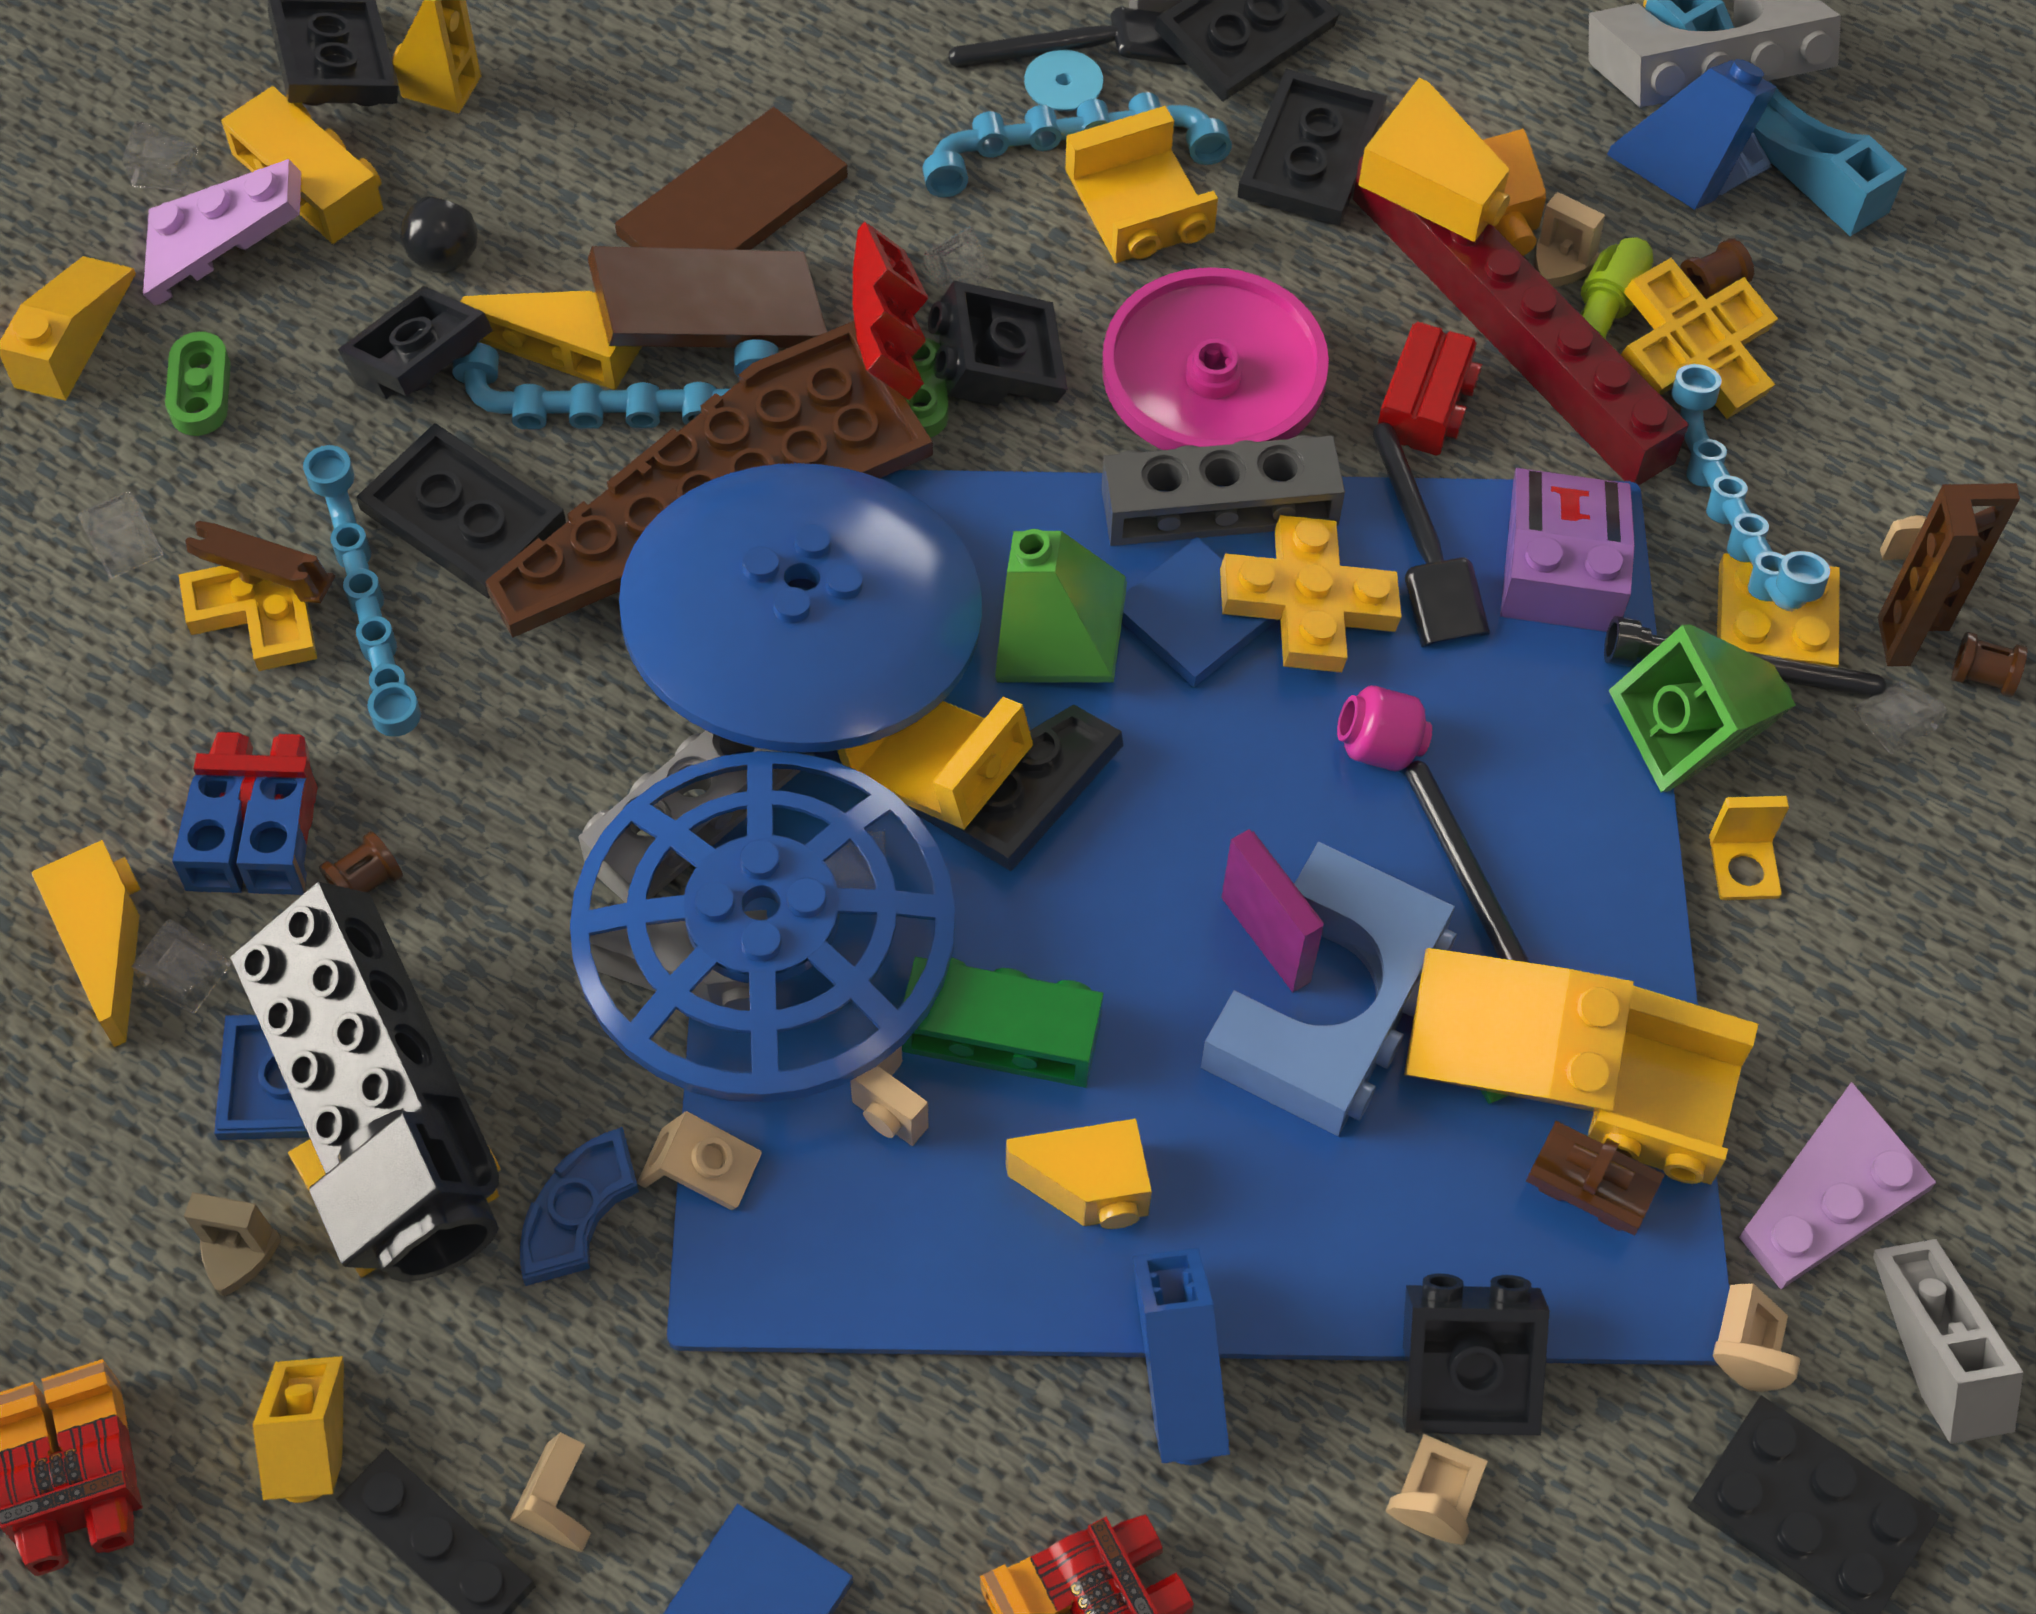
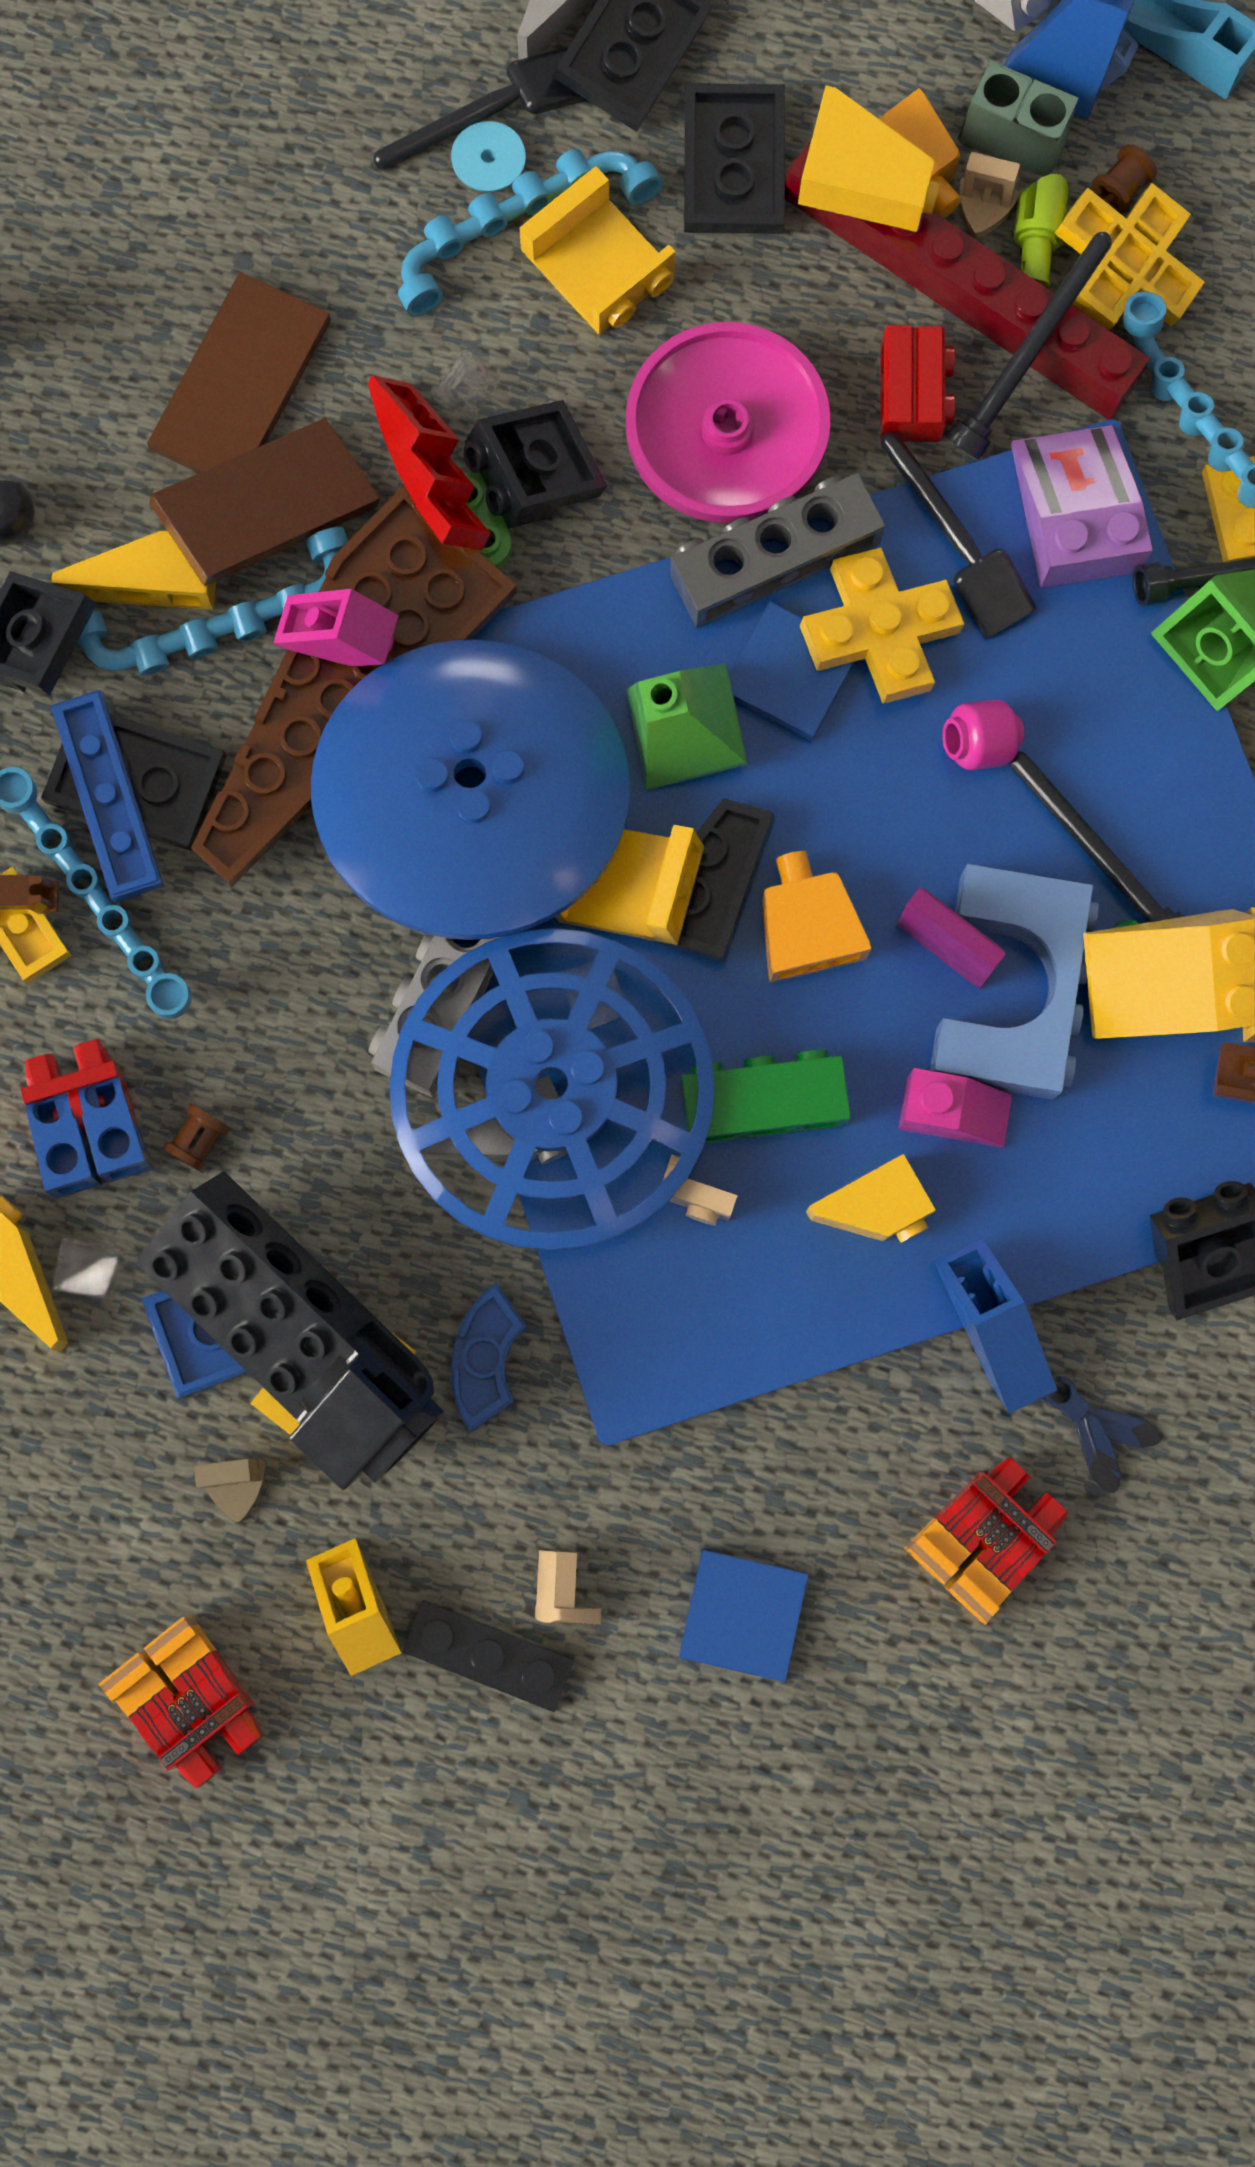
camera: 20 degrees left, 20 degrees up
tan bracket [637,1111,762,1210] -> none
tan tile [1386,1434,1488,1545] -> none
none -> blue tile [50,690,165,903]
none -> dark pink slope [273,589,399,666]
none -> light orange torso [762,851,871,983]
none -> dark pink slope [898,1068,1012,1148]
none -> black piece [946,232,1112,460]
none -> sand green piece [957,61,1079,176]
none -> dark blue piece [1042,1376,1161,1493]

